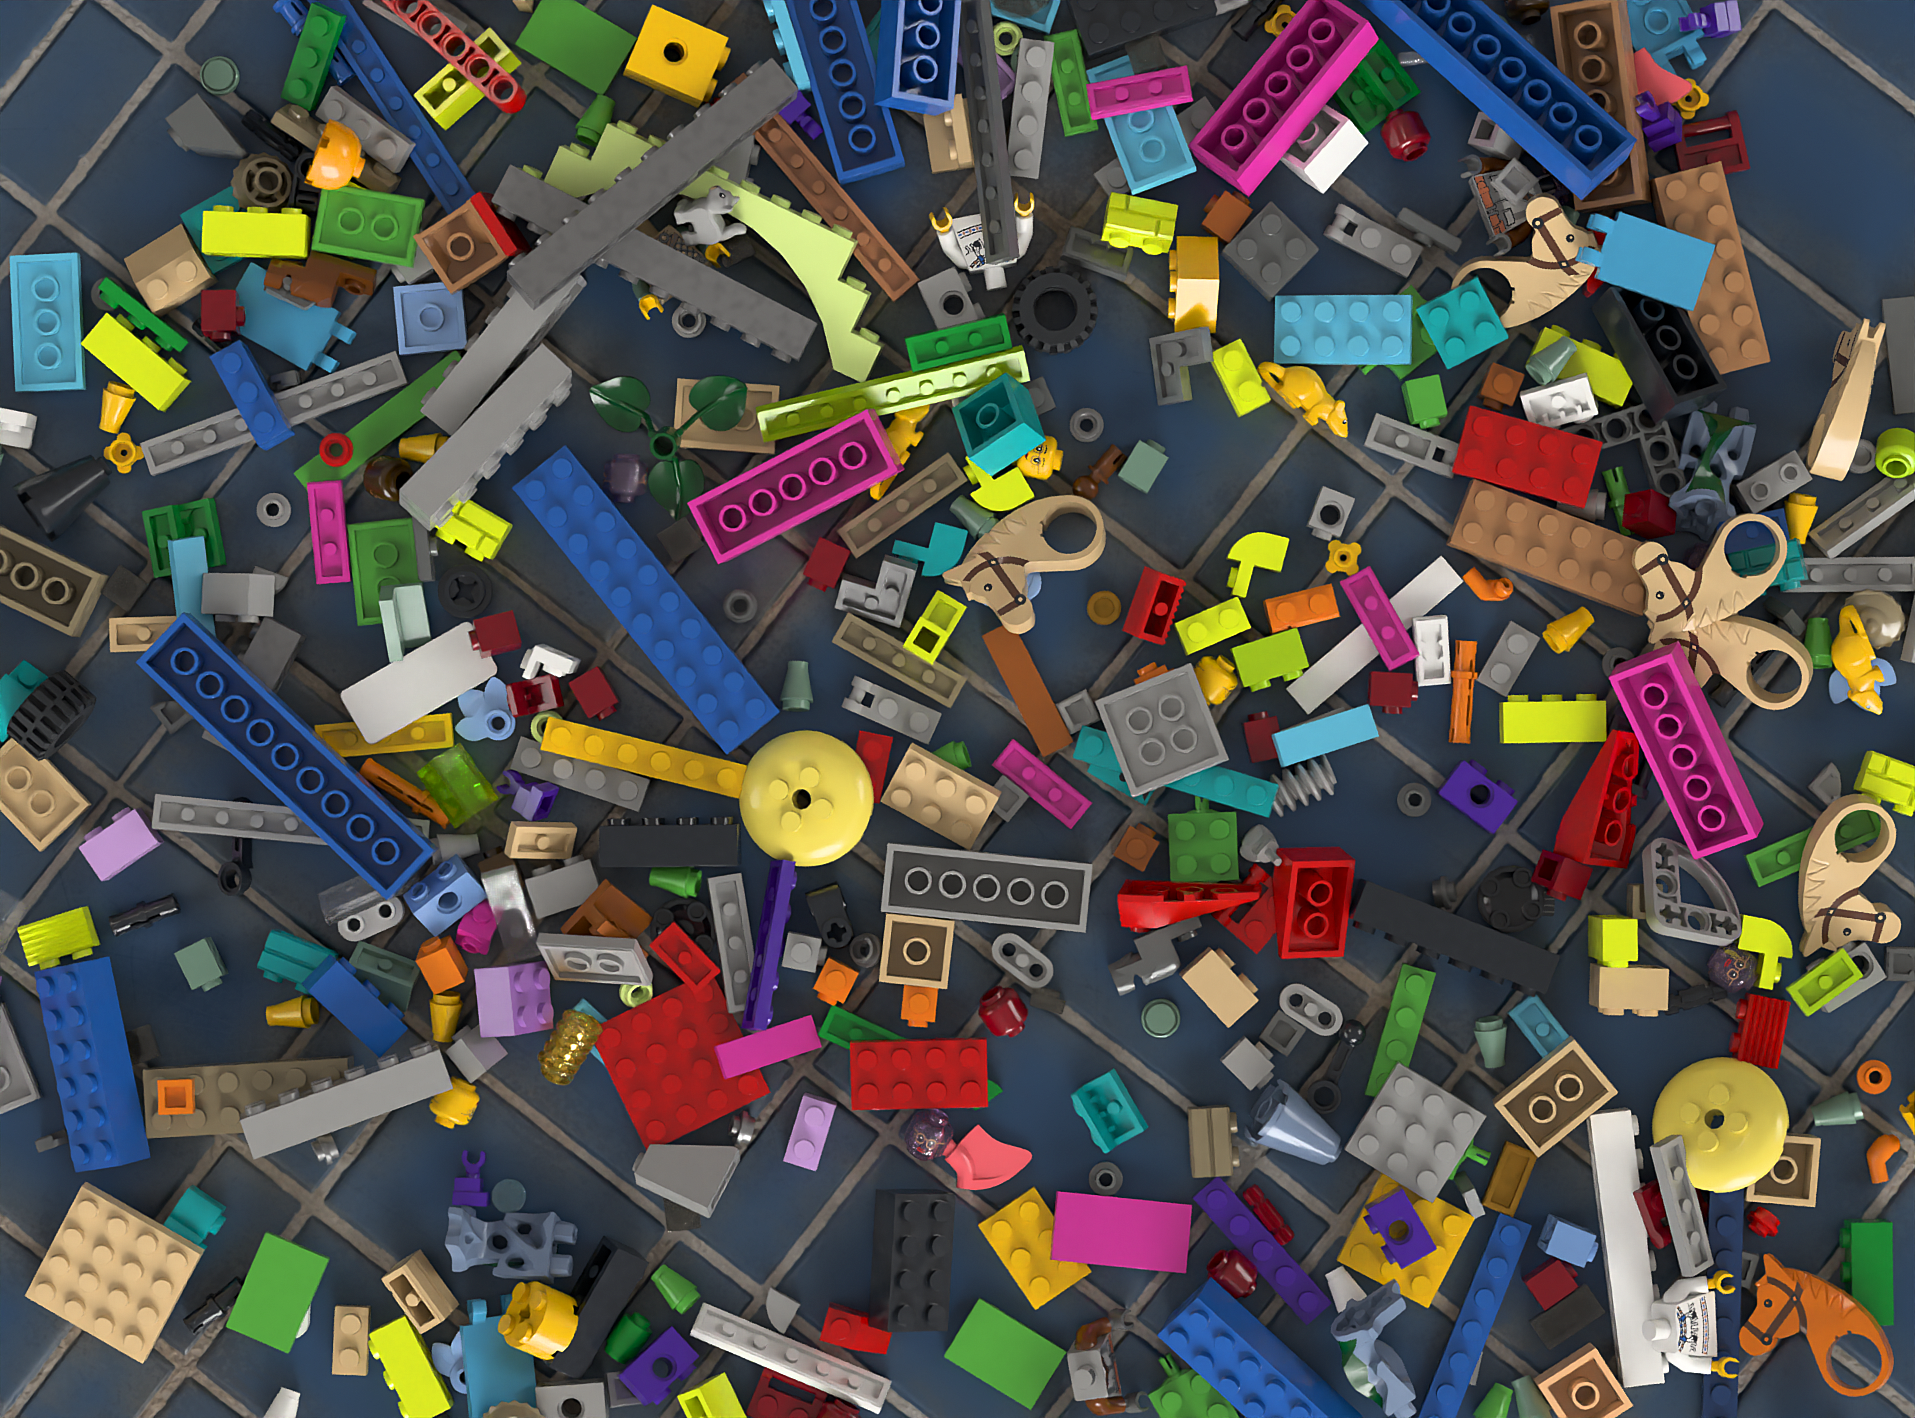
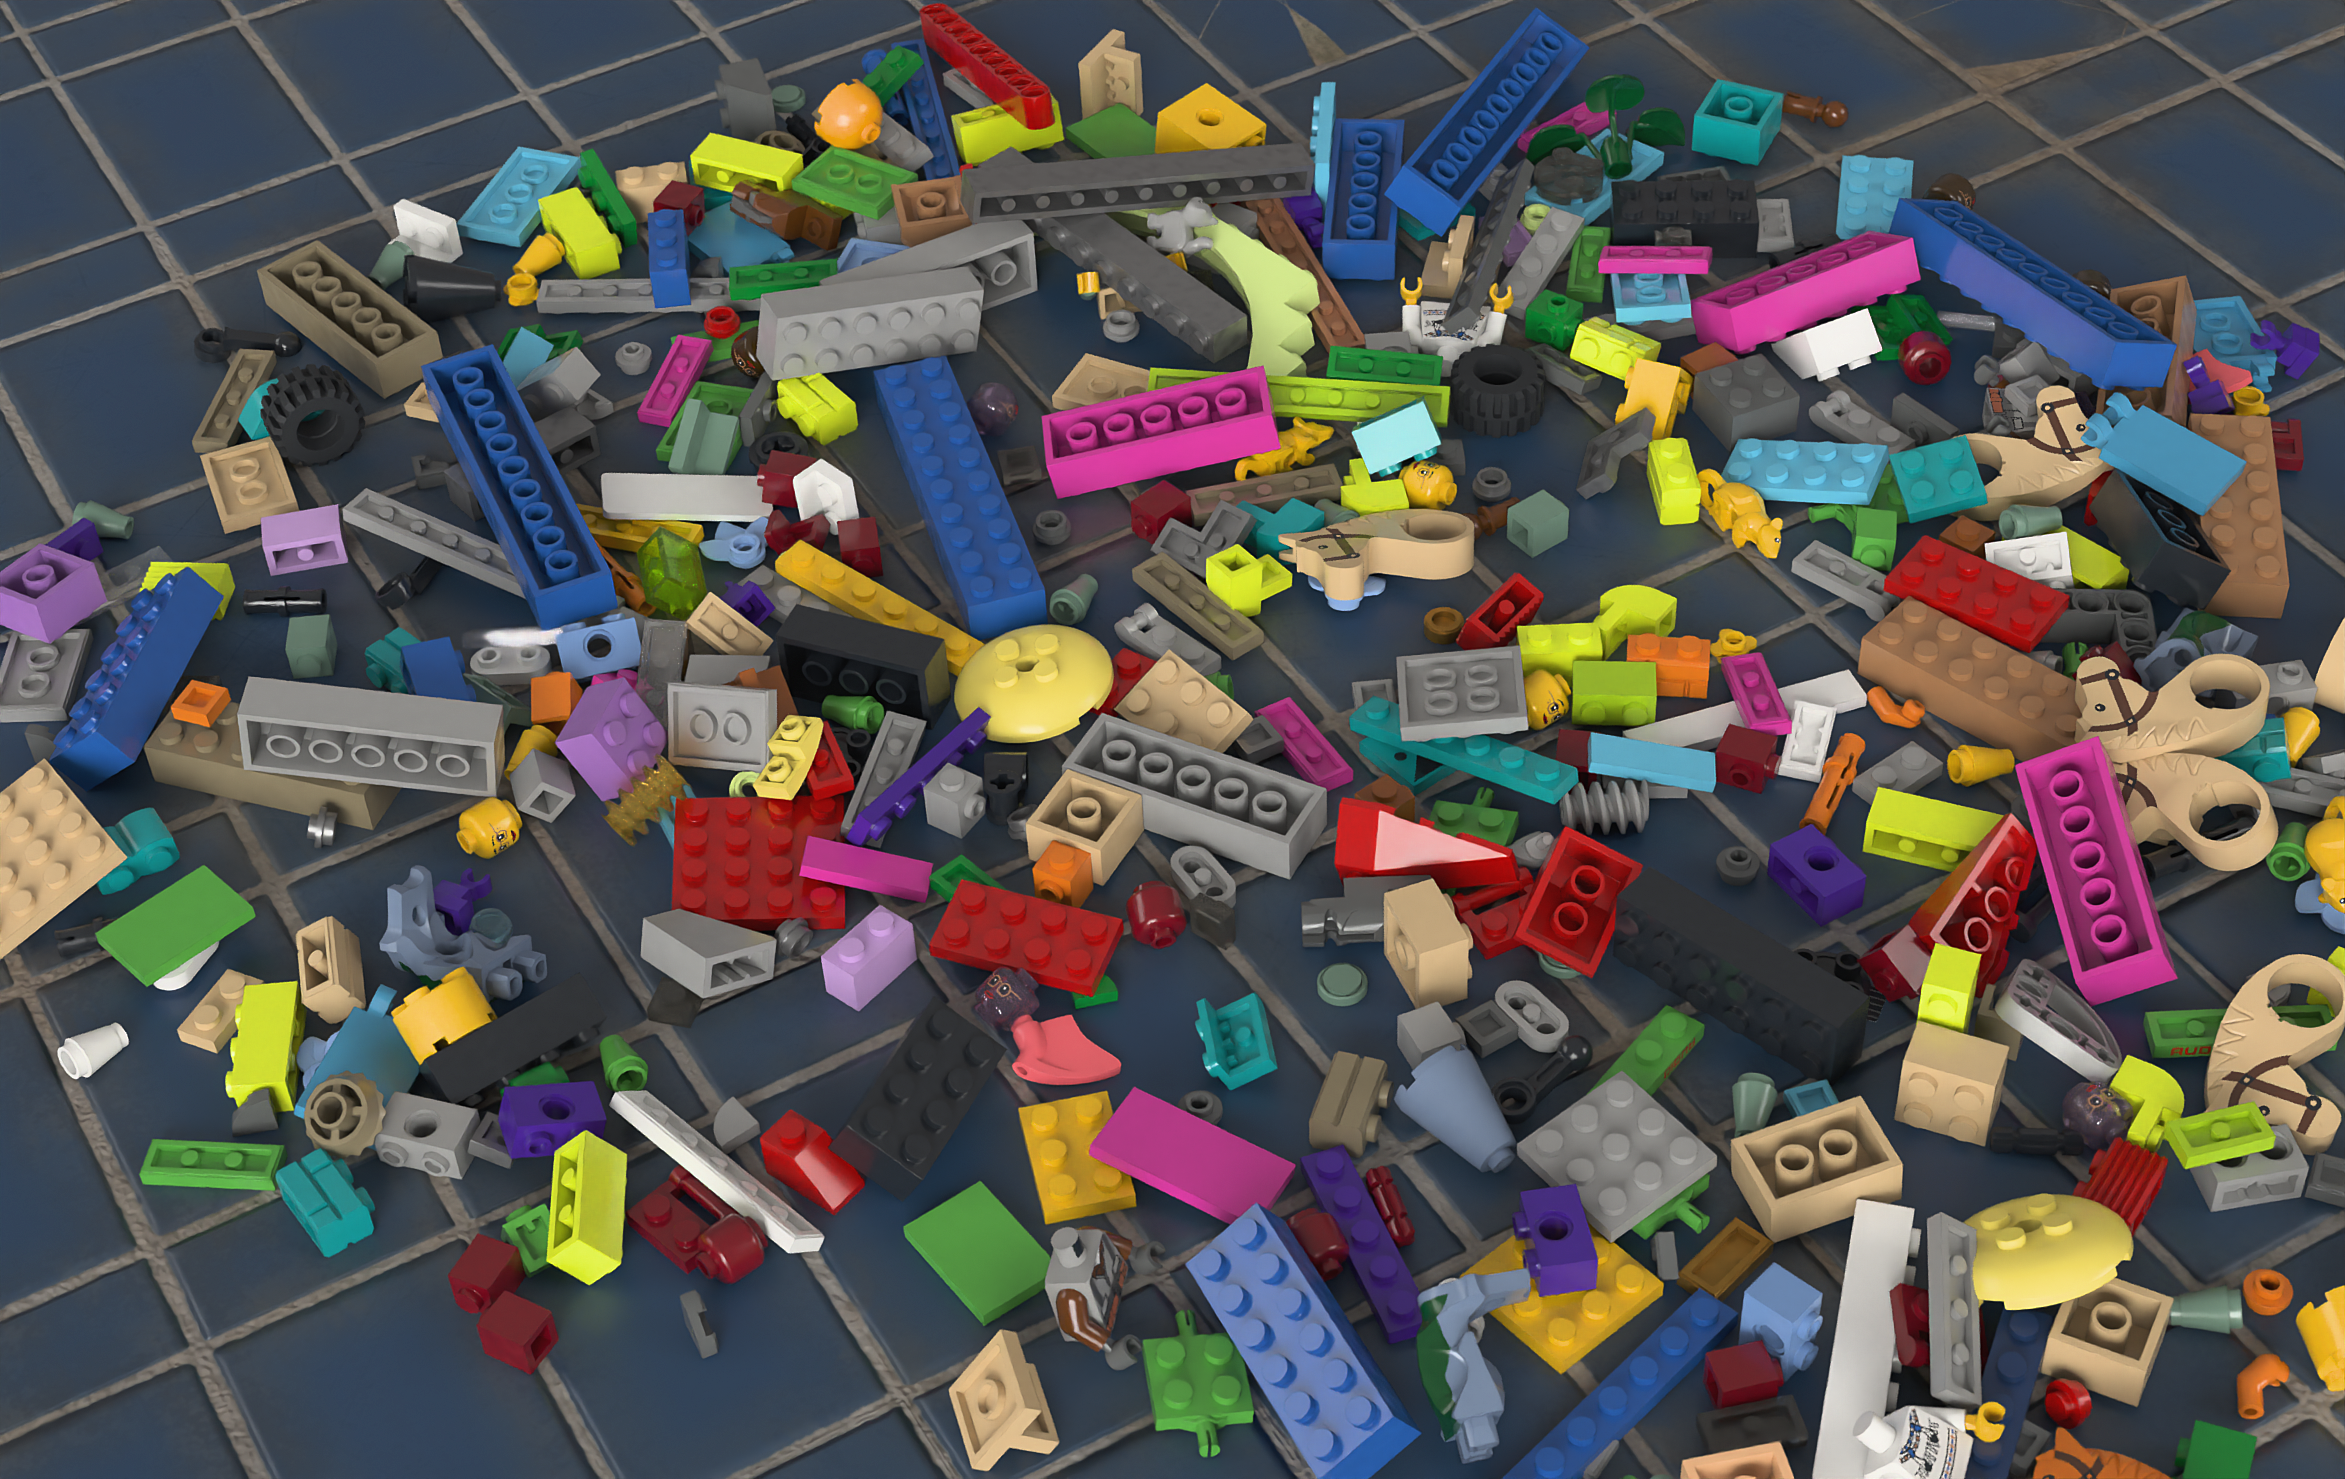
camera: 25 degrees right, 45 degrees down
dark green plant [589,375,748,521] -> none
orange brick [813,956,860,1006] -> none
dark orange tile [982,625,1073,757] -> none
light grey brick [1306,486,1355,541] -> none
none -> green plate [729,259,838,301]
none -> light yellow slope [753,715,824,800]
none -> green brick [1525,289,1585,352]

